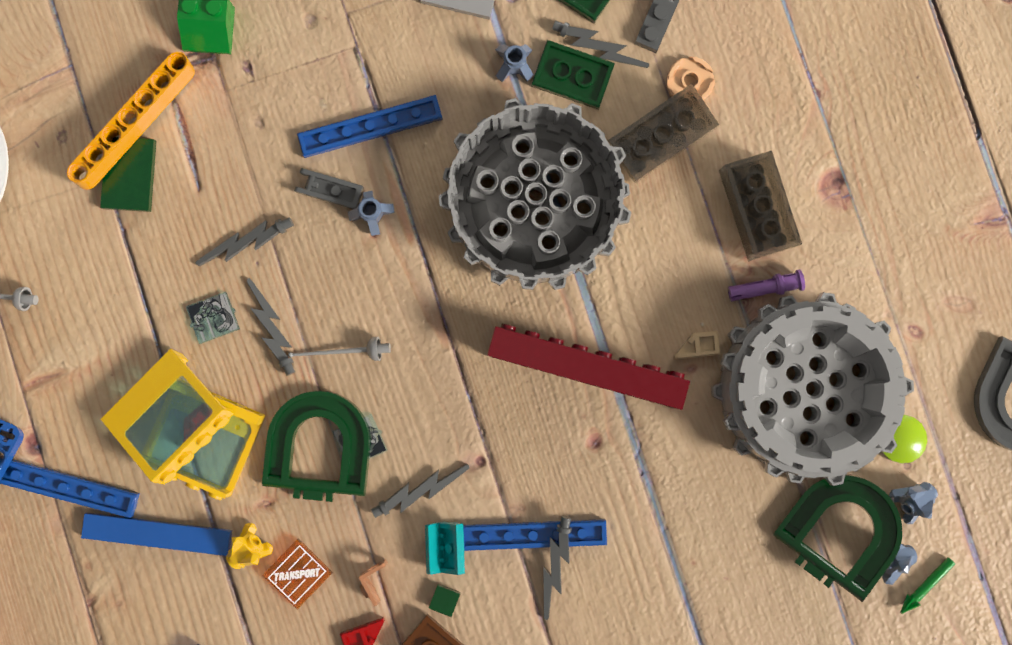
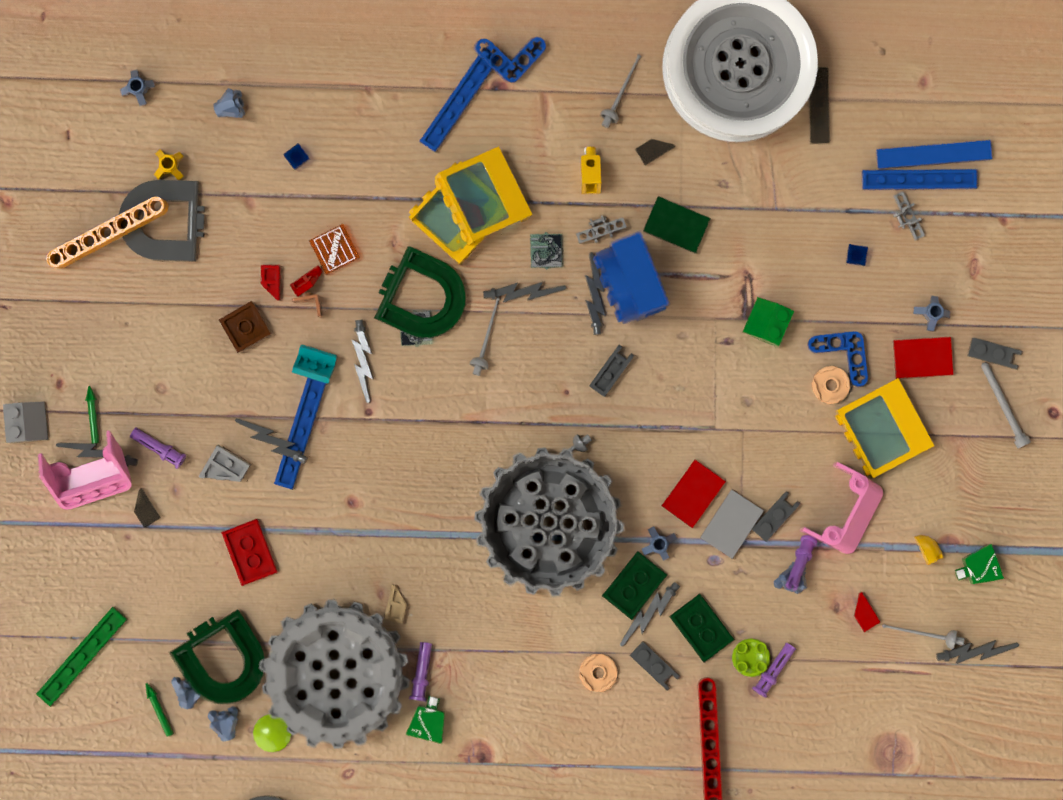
camera: 105 degrees right, 0 degrees up
light orange beam [67,52,195,190] -> none
blue tile [81,513,232,556] -> none
yellow rock [226,523,273,569] -> none
blue tile [297,95,443,158] -> none
sand blue rock [348,191,395,236] -> none
dark green tile [429,584,461,617] -> none
dark red brick [487,323,690,410] -> none
clear smoke brick [608,84,719,183] -> none
clear smoke brick [719,150,802,262] -> none
none -> light grey wing [198,444,251,482]
none -> red tile [221,519,278,586]
none -> red tile [290,265,323,297]
none -> green torso [406,696,445,744]
none -> light grey sword [540,434,592,469]
none -> light grey piece [576,215,626,244]
none -> yellow torso [581,147,601,194]
none -> blue piece [593,232,669,324]
none -> clear smoke tile [635,139,675,165]
none -> red tile [661,459,726,528]

